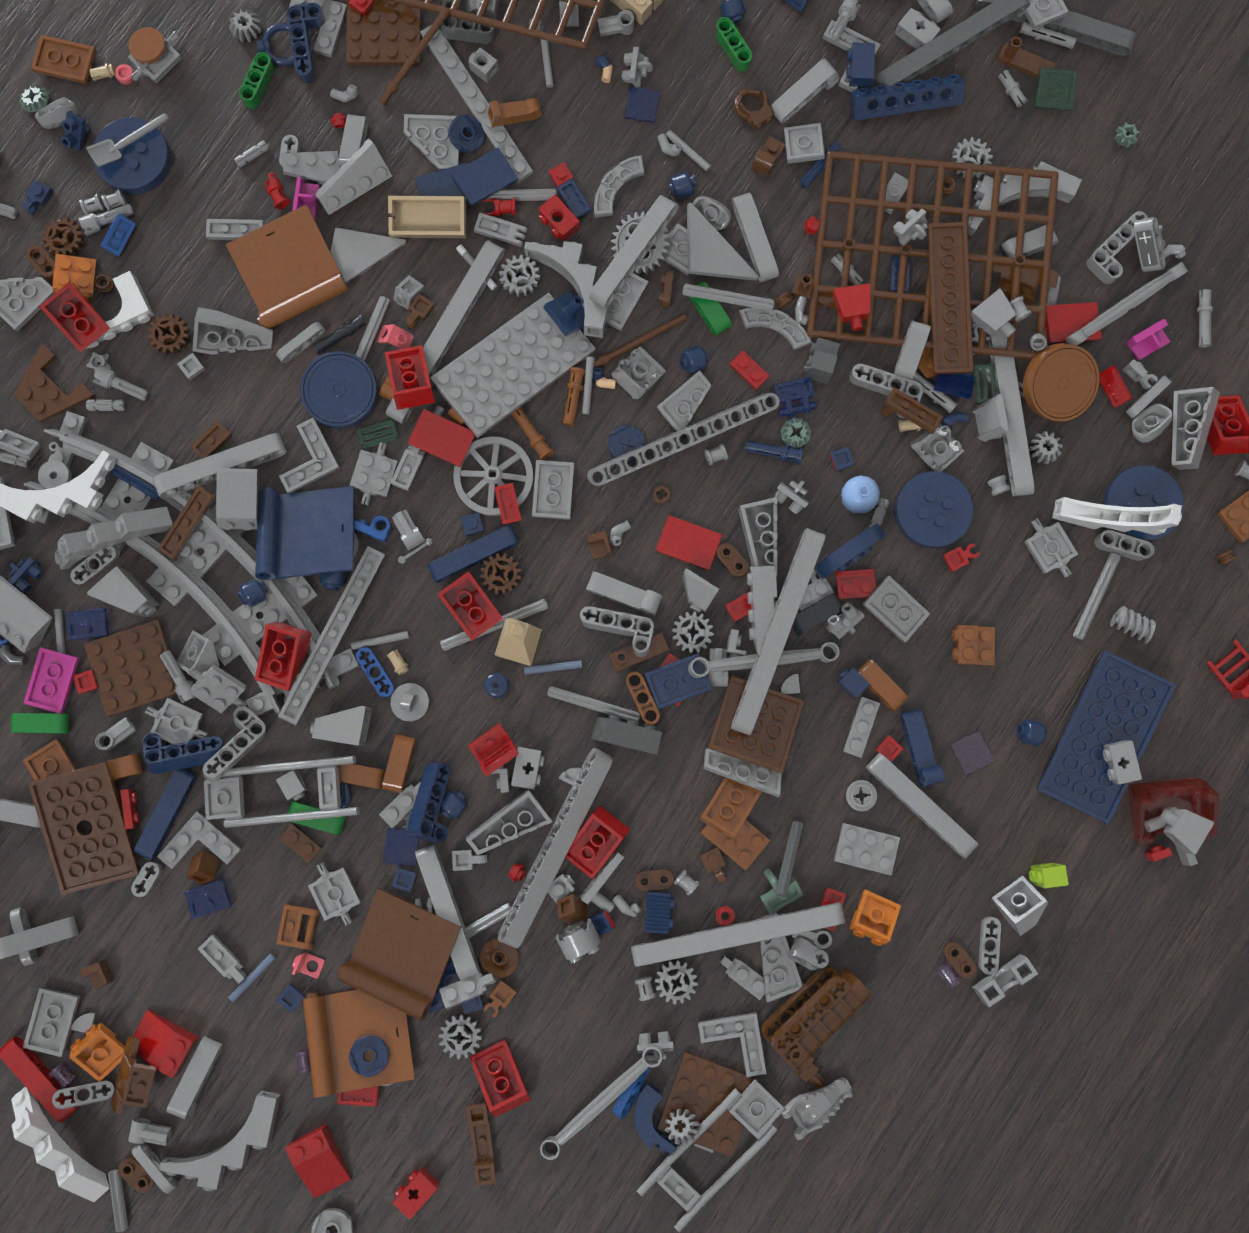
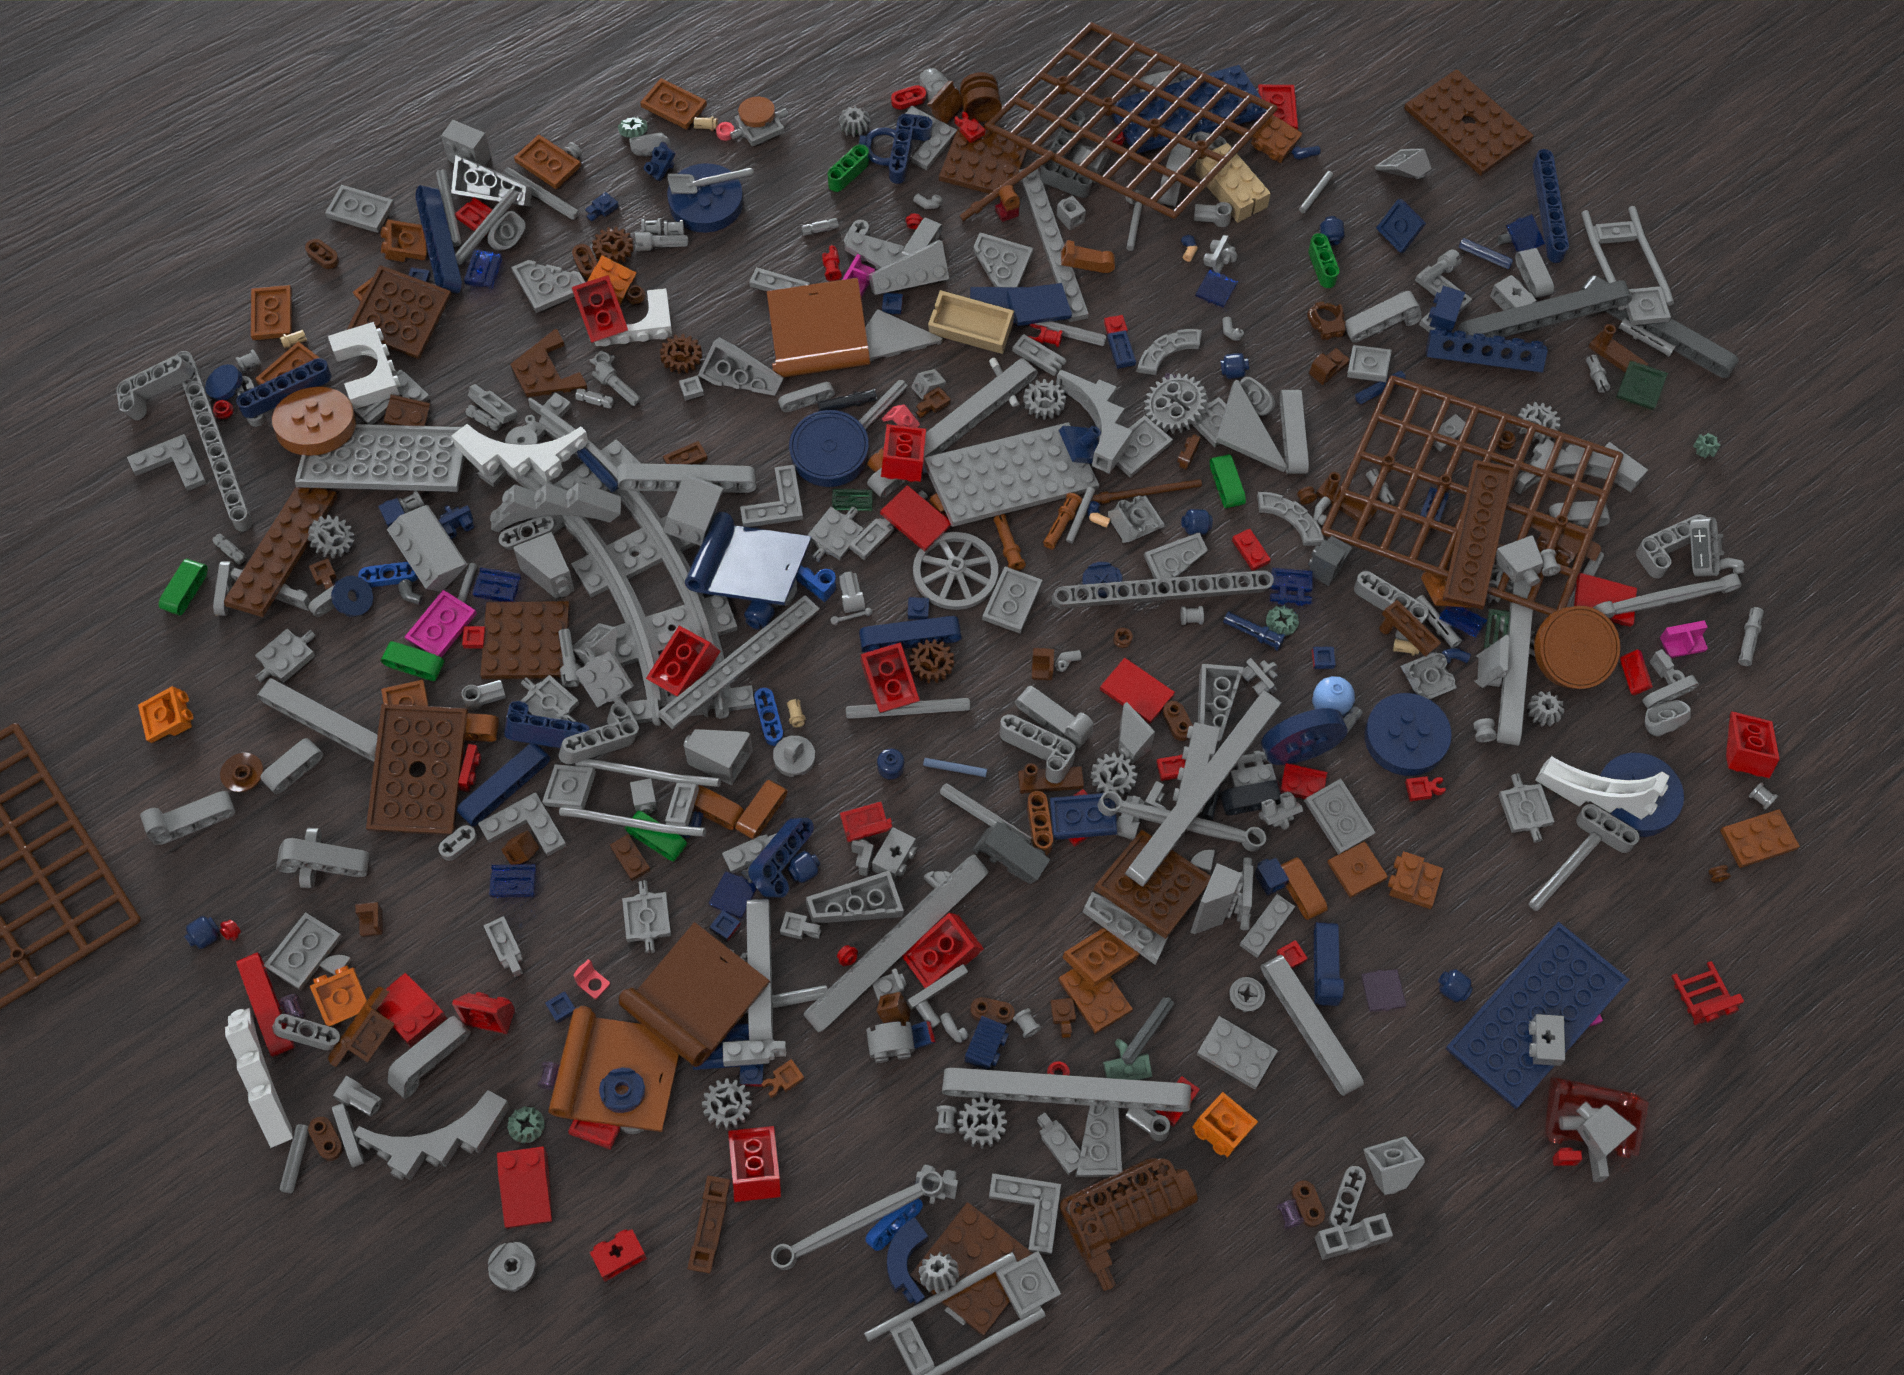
camera: 20 degrees right, 20 degrees down
blue plate [100,214,136,257] -> none
reddish brown tile [158,485,216,560] -> none
sand blue bar [228,953,276,1002] -> none
dark blue head [237,579,269,607] -> none
dark orange plate [276,904,320,950] -> none
light grey bar [351,631,409,650] -> none
dark blue tile [448,115,485,153] -> none
reddish brown dish [480,938,519,978] -> none
red plate [494,483,522,525] -> none
tan slope [495,618,542,666] -> none
red brick [538,195,580,242] -> none
light grey beam [589,195,678,308] -> none
light grey bar [666,130,711,172] -> none
light grey axle [682,284,774,311] -> none
light grey animal [781,1077,853,1140] -> none
light grey piece [788,937,829,970] -> none
red plate [804,216,819,235] -> none
red torso [832,283,870,331] -> none
light grey hips [893,209,928,246] -> none
light grey beam [894,321,931,379] -> none
lime brick [1029,863,1069,888] -> none
light grey hinge [1030,333,1047,351] -> none
light grey piece [1110,606,1156,644] -> none
light grey wedge [1172,387,1220,470] -> none
none -> red slope [452,992,515,1034]
none -> sand green gear [507,1106,545,1143]
none -> dark blue plate [882,293,903,314]
none -> leg [995,185,1020,222]
none -> light grey slope [1190,863,1243,934]
none -> light grey plate [1234,858,1253,930]
none -> dark orange plate [1327,841,1388,898]

